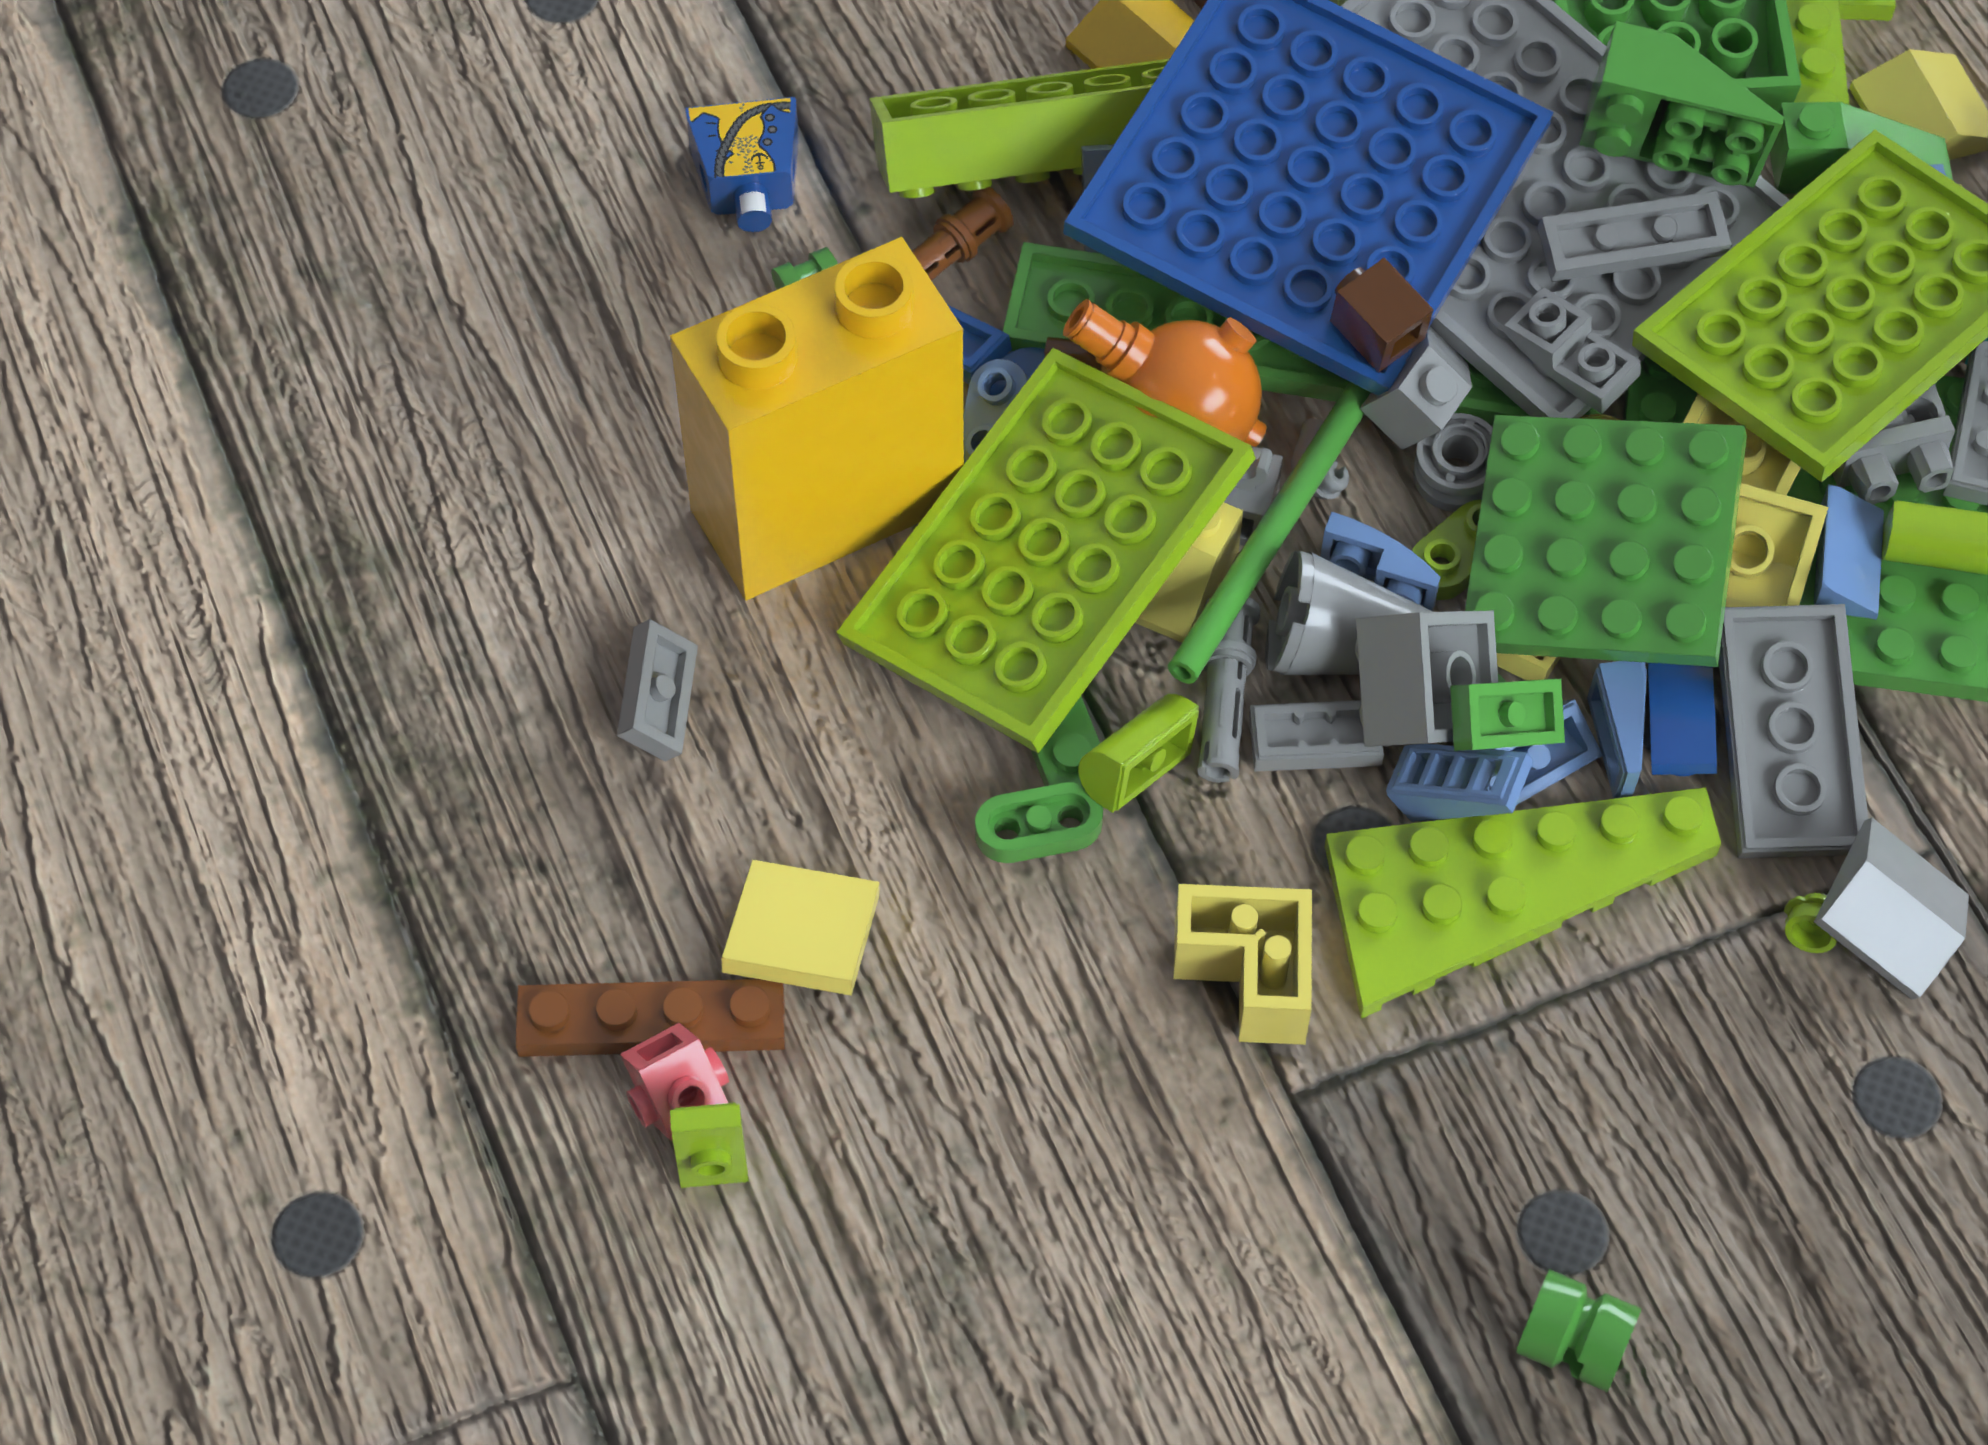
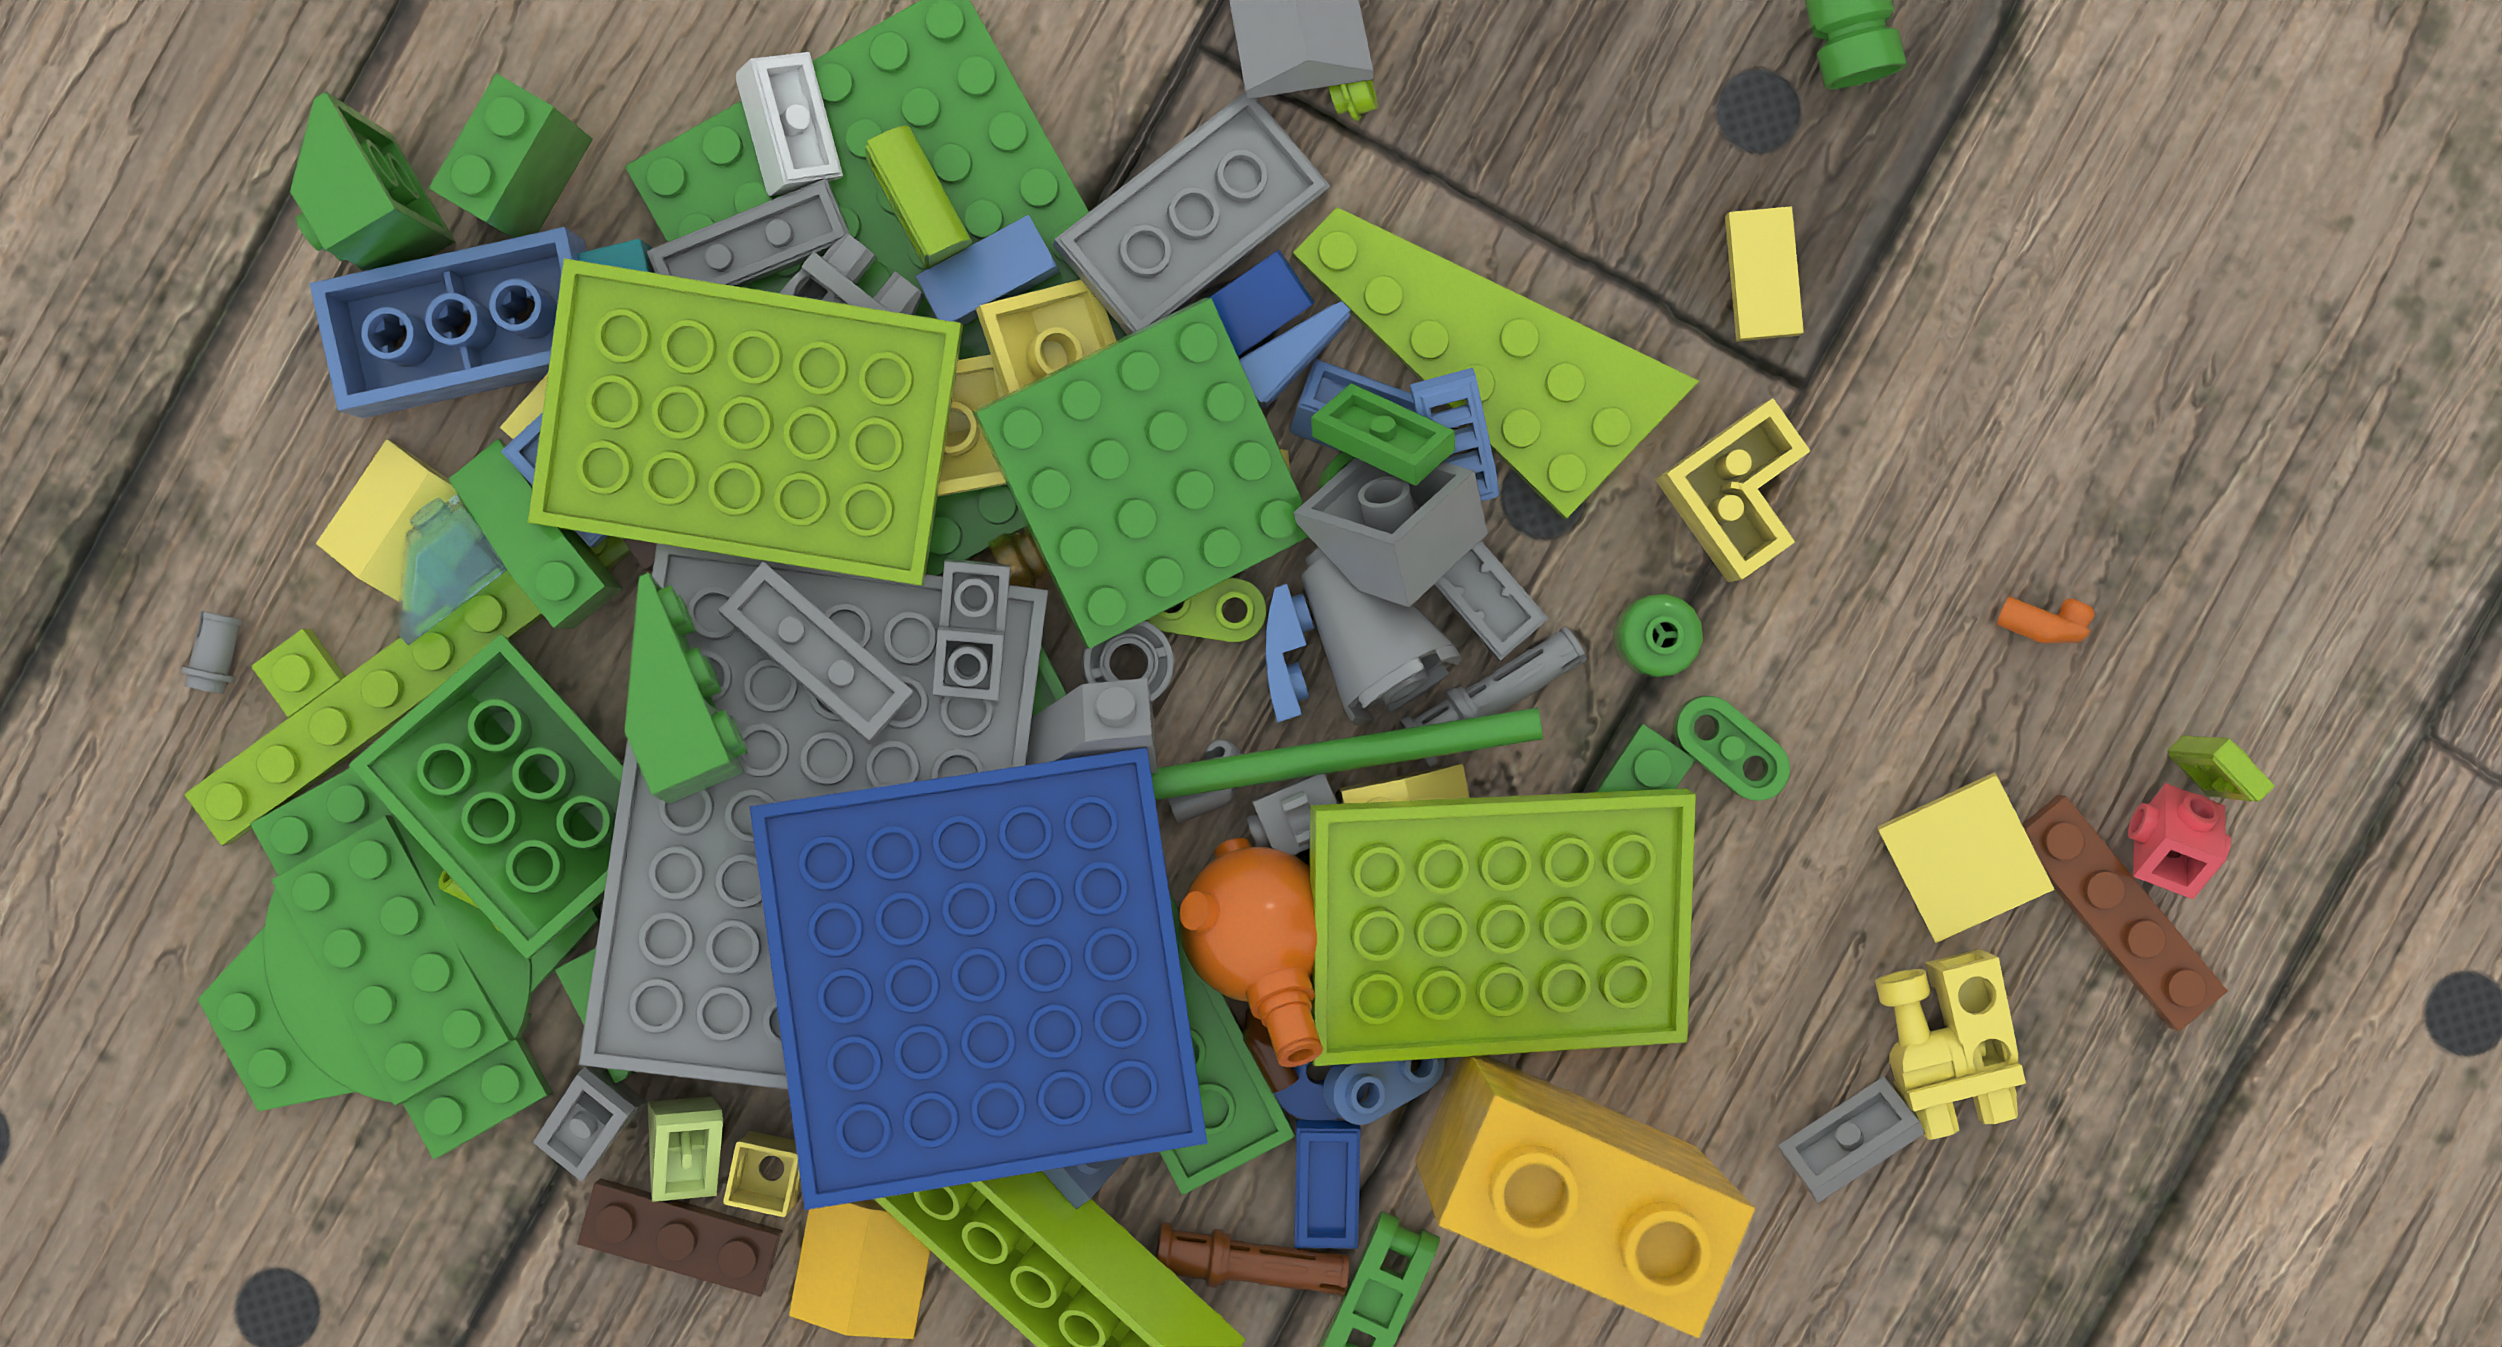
camera: 130 degrees left, 30 degrees up
lime brick [1078,694,1199,813] -> none
reddish brown brick [1330,257,1434,373] -> none
none -> clear light blue slope [396,494,507,645]
none -> bright green head [1614,594,1703,677]
none -> light yellow tile [1725,206,1804,342]
none -> light yellow hips [1875,949,2026,1140]
none -> orange arm [1996,596,2095,644]

